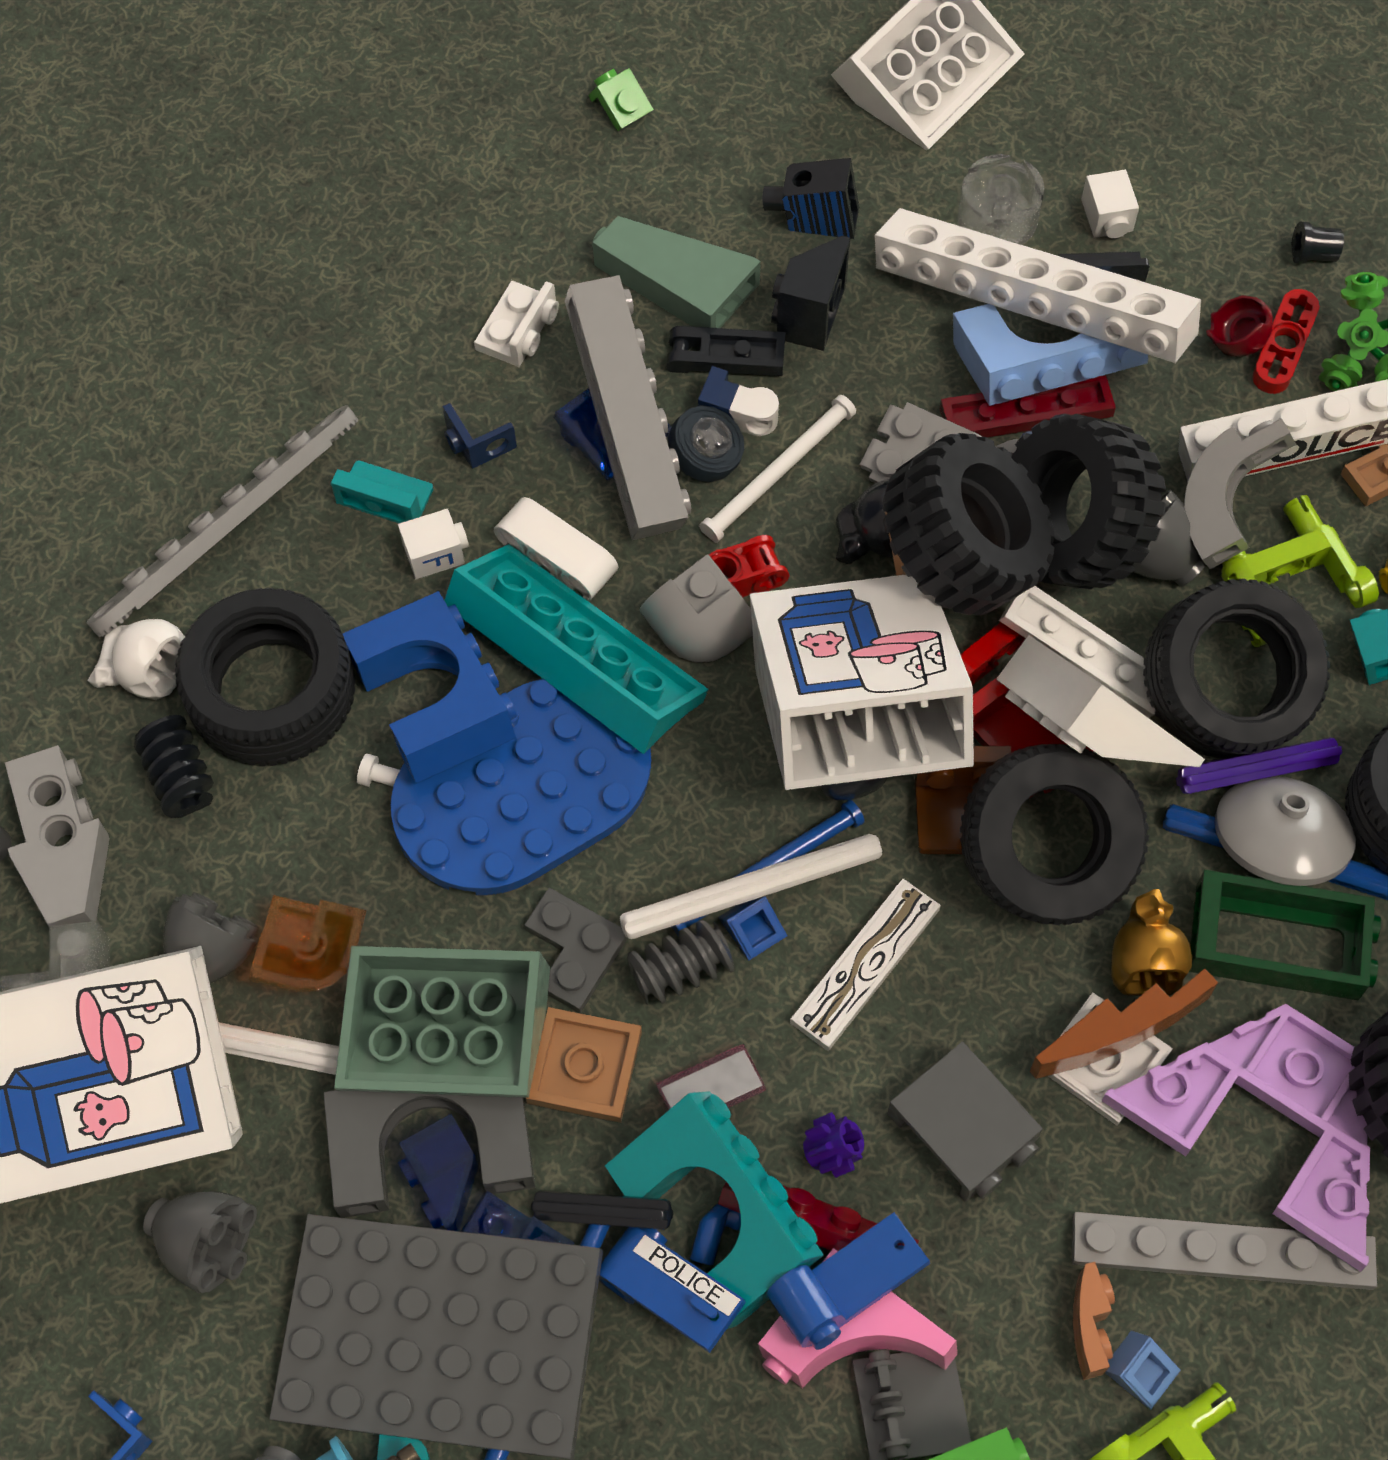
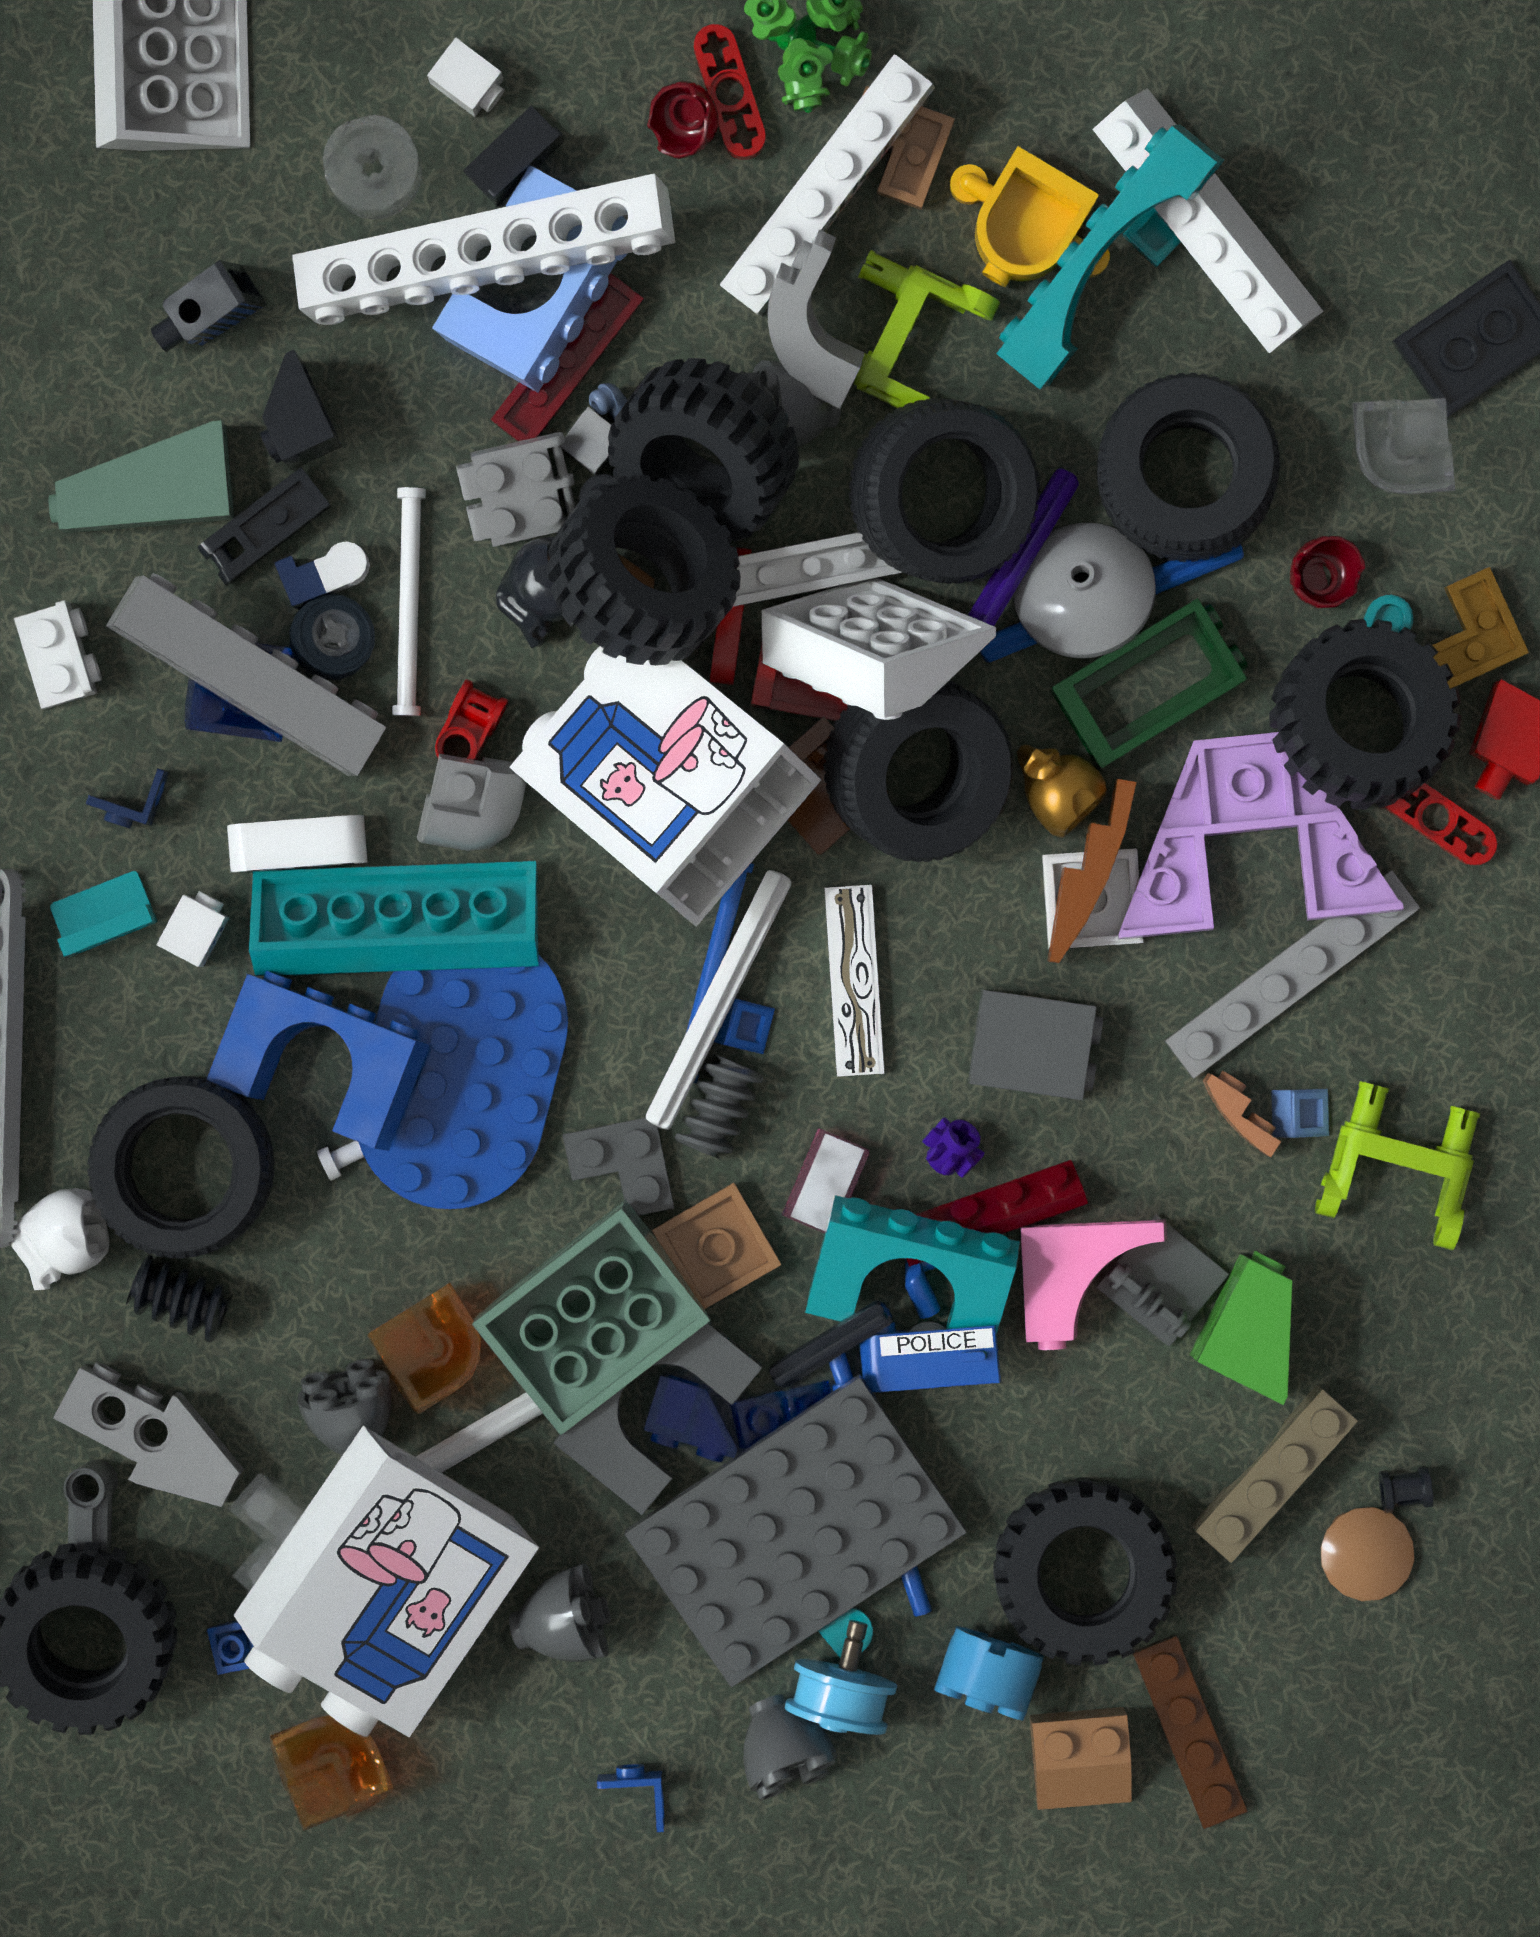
camera: 45 degrees left, 25 degrees up
blue door [767,1212,931,1350] -> none

